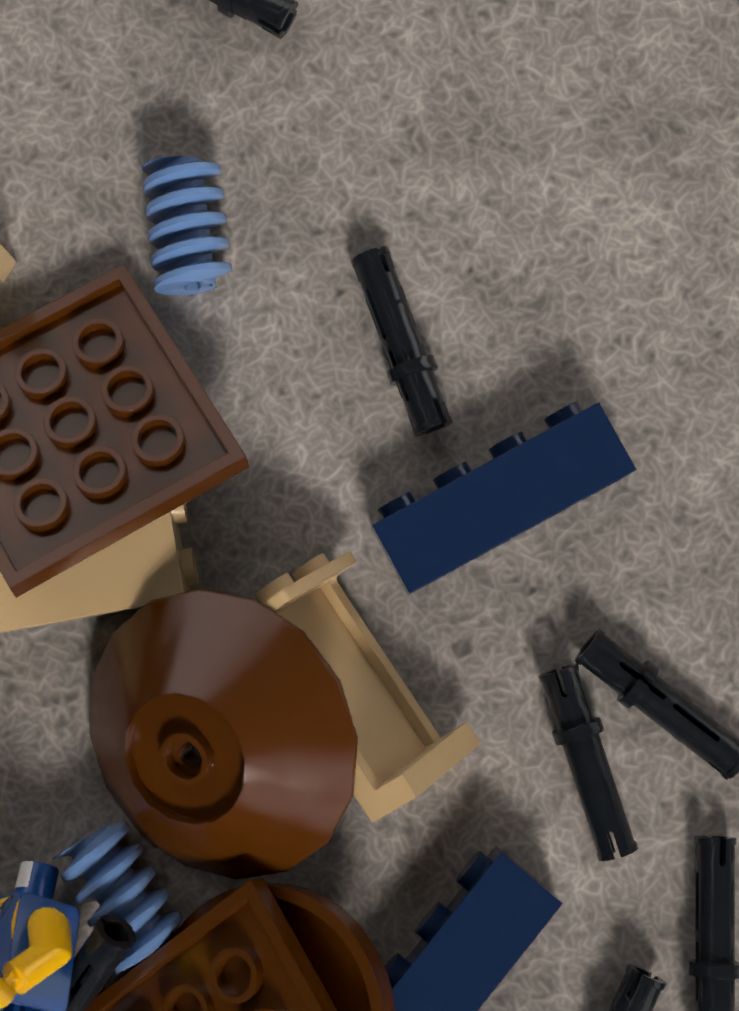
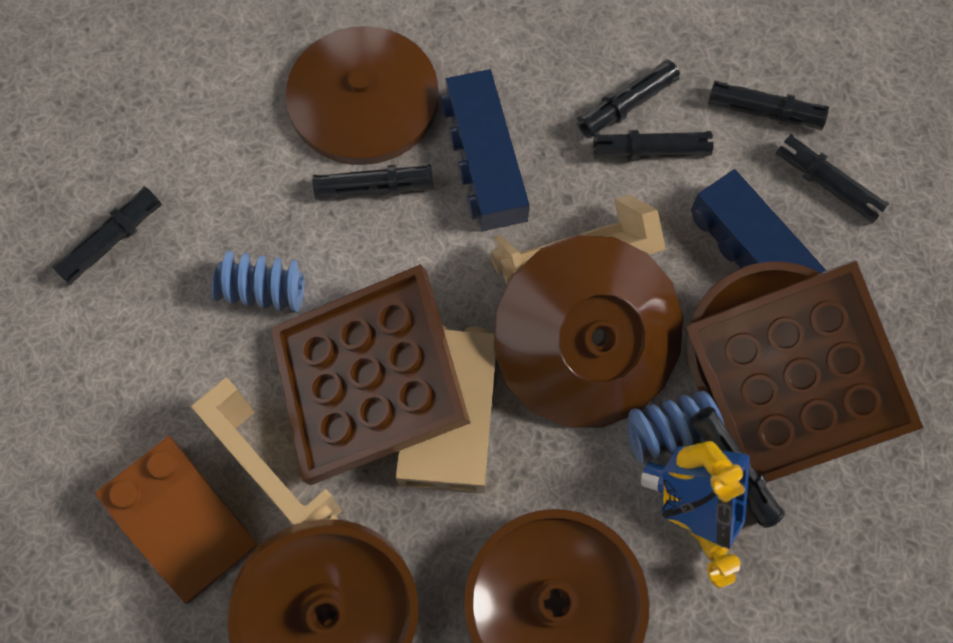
camera: 75 degrees left, 15 degrees down
none -> reddish brown dish [286,26,439,165]

